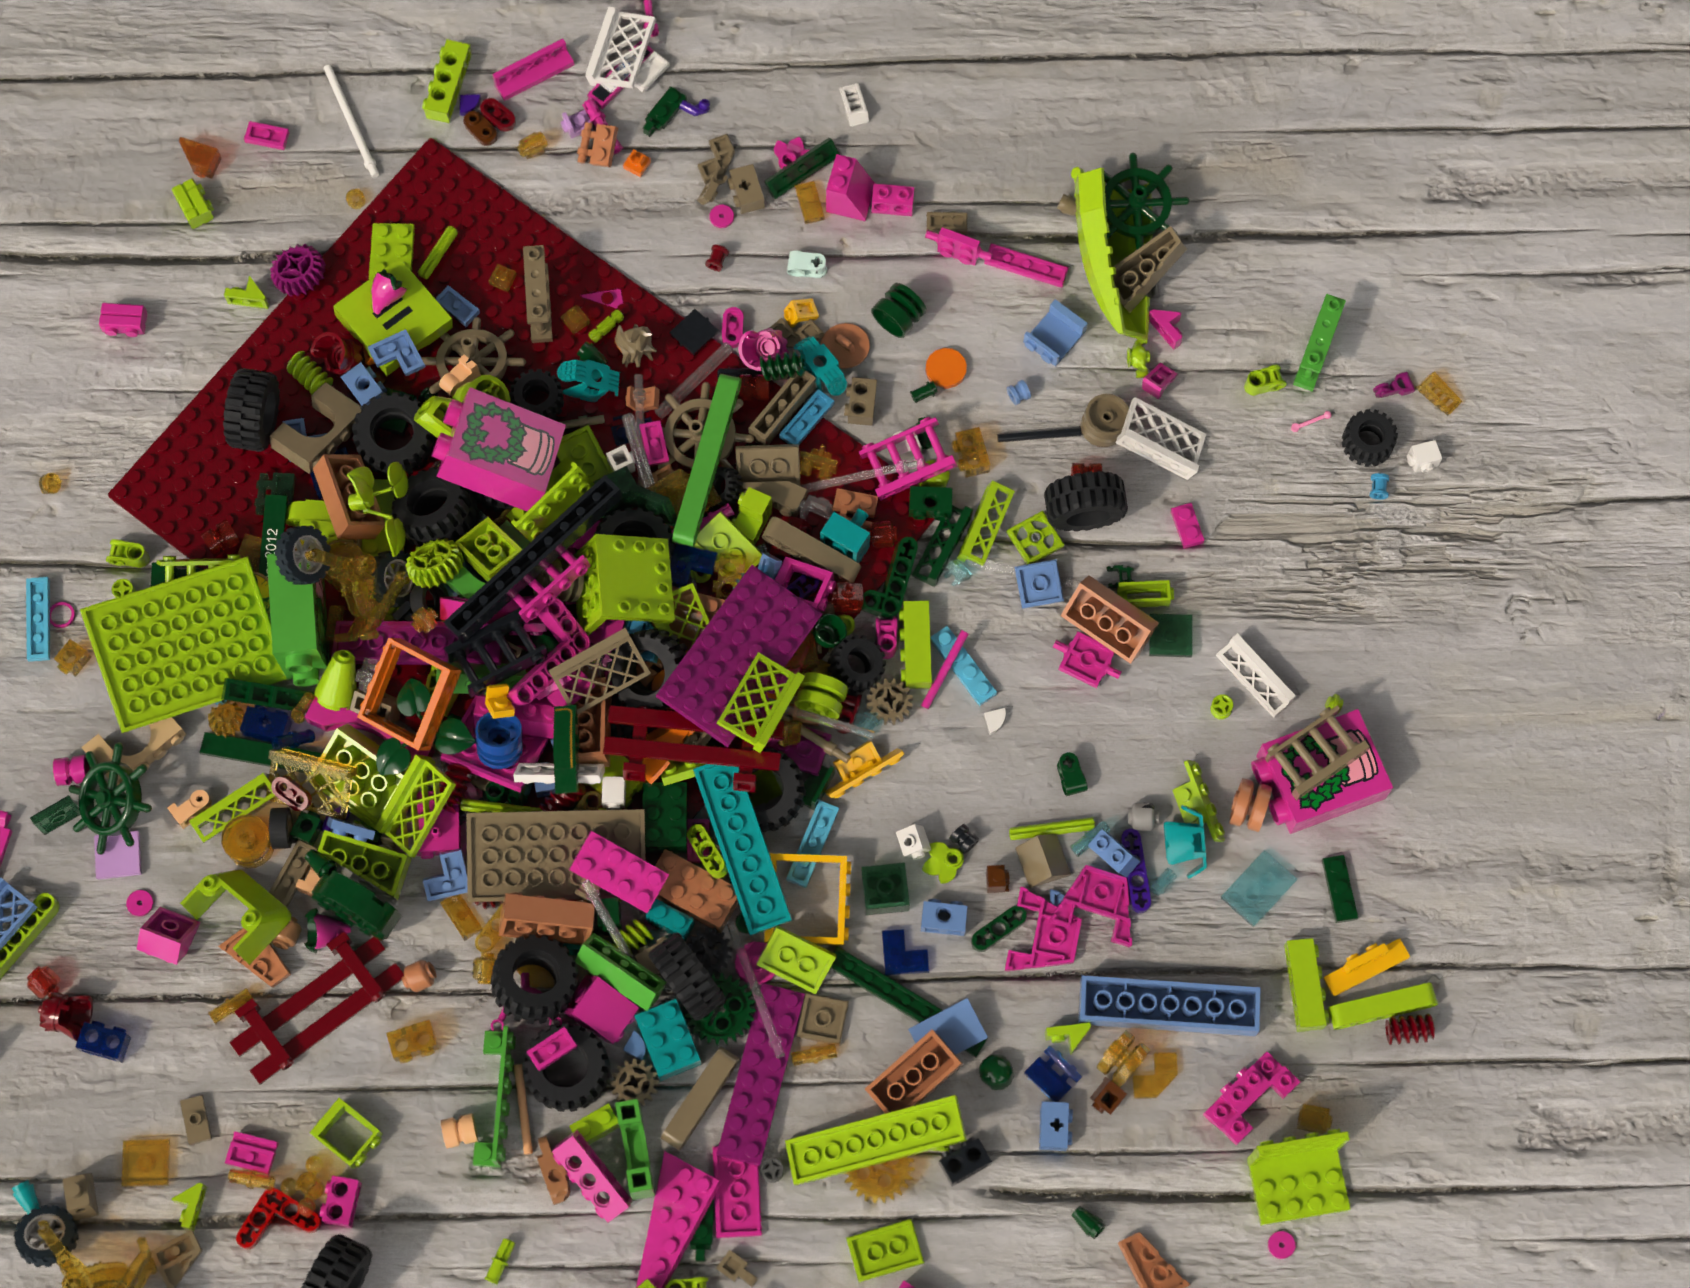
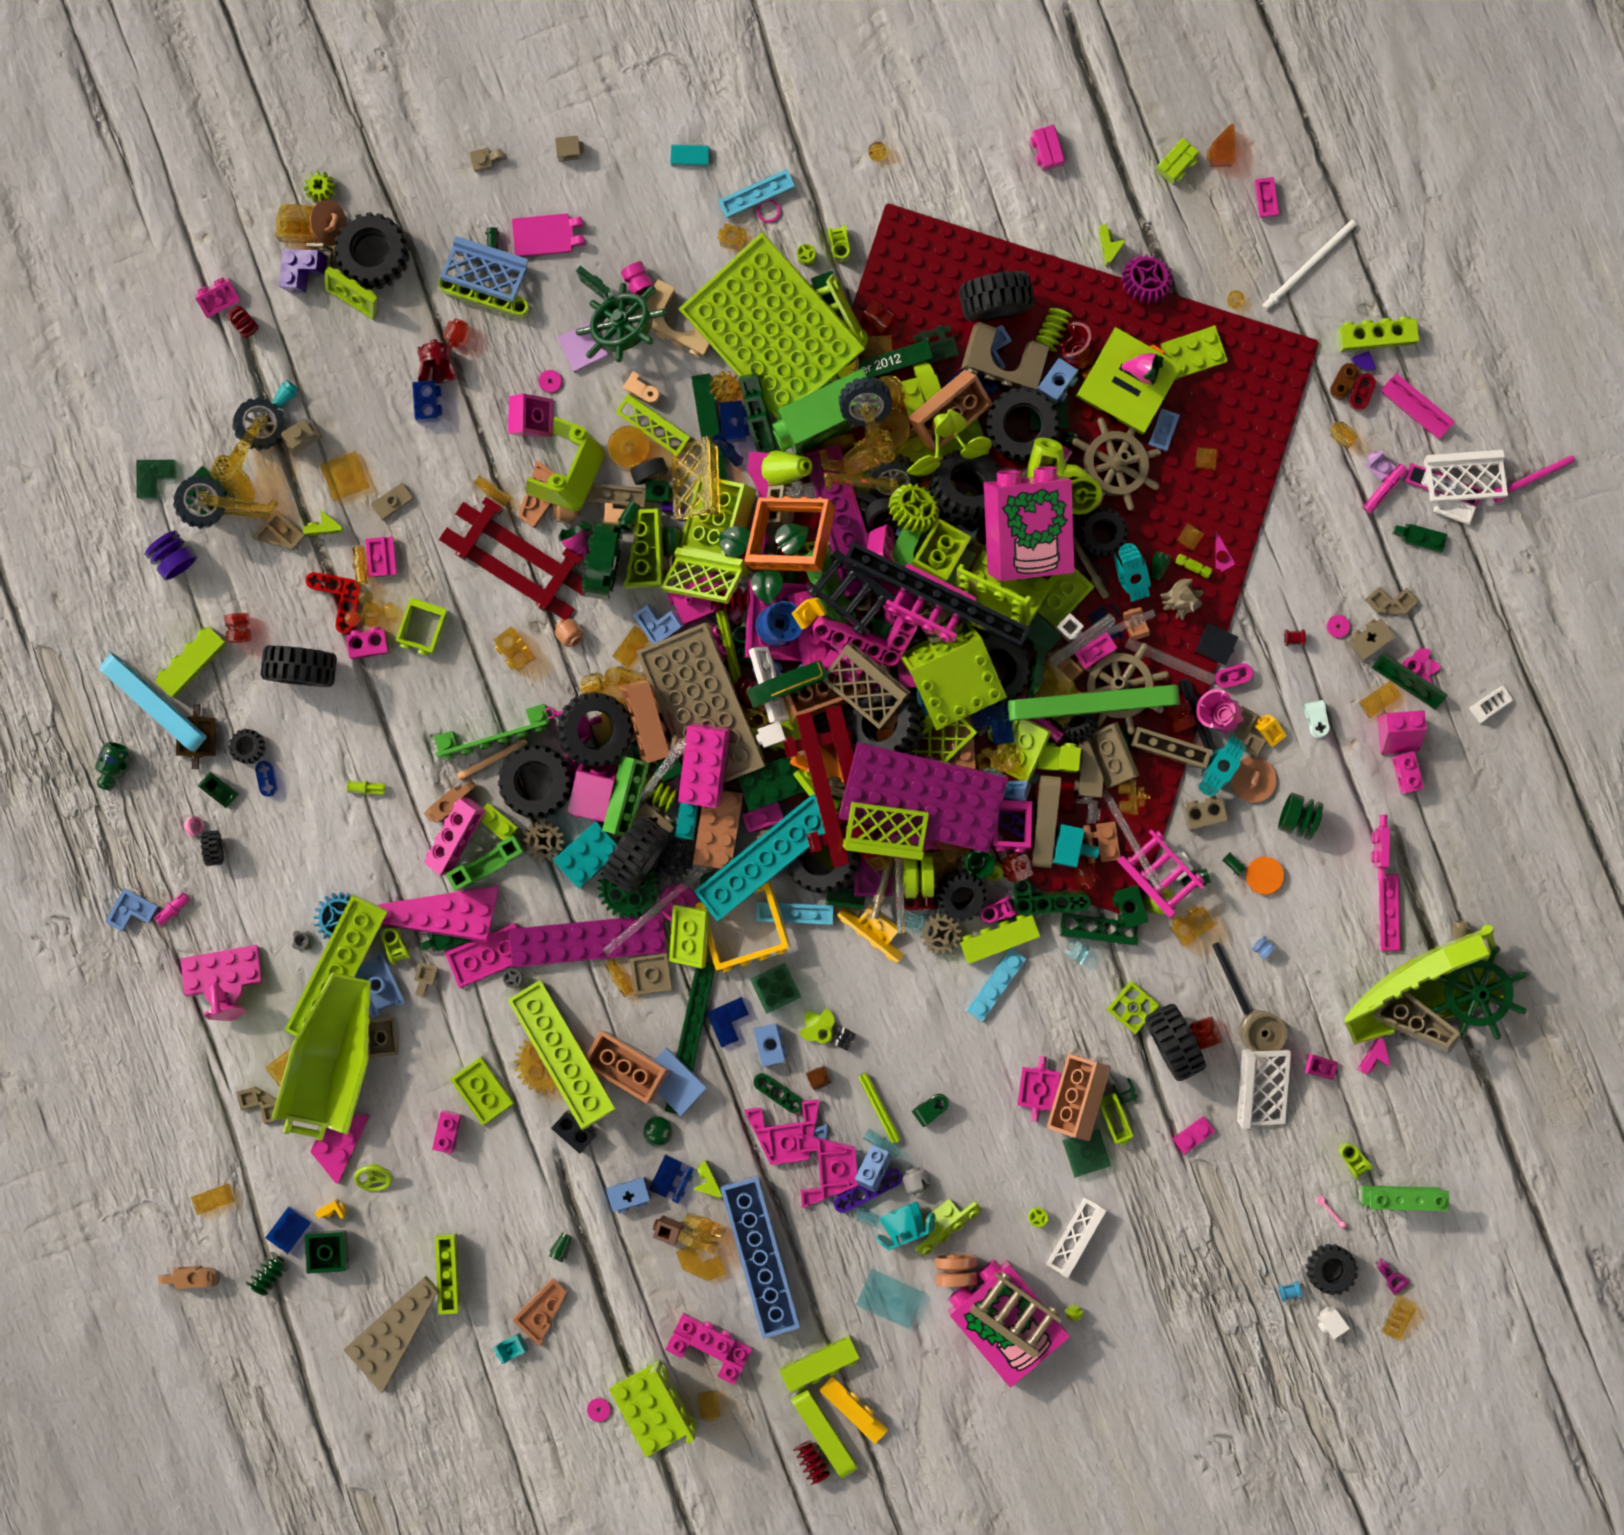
camera: 70 degrees right, 15 degrees up
plate [271,776,312,811] -> none
clear yellow arm [291,692,315,724] -> none
medium blue plate [326,816,375,842] -> none
medium blue plate [368,329,425,376] -> none
clear yellow gear [411,607,438,633] -> none
lime axle [418,226,458,279] -> none
light nougat leg [439,355,481,397] -> none
light nougat wheel [441,1113,478,1149] -> none
dark tan fence [523,245,553,343] -> none
dark pink plate [527,1027,577,1072] -> none
nougat plate [577,122,618,168] -> none
orange tile [623,149,651,177] -> none
medium blue tile [623,1031,645,1061] -> none
dark tan beam [661,1047,740,1151] -> none
dark purple arm [680,99,710,116] -> none
lime beam [687,824,728,879] -> none
dark tan plate [697,169,728,205] -> none
dark green piece [760,350,806,381] -> none
dark azure plate [779,389,835,445] -> none
white brick [896,824,931,860] -> none
dark pink bar [921,630,969,709] -> none
dark tan plate [926,212,967,234] -> none
lime fence [956,480,1015,566] -> none
white tile [984,708,1006,735] -> none
medium blue tile [1014,559,1064,609] -> none
dark tan slope [1015,834,1071,889] -> none
medium blue panel [1023,299,1088,367] -> none
lime piece [1127,339,1150,378] -> none
dark green plate [1321,855,1358,923] -> none

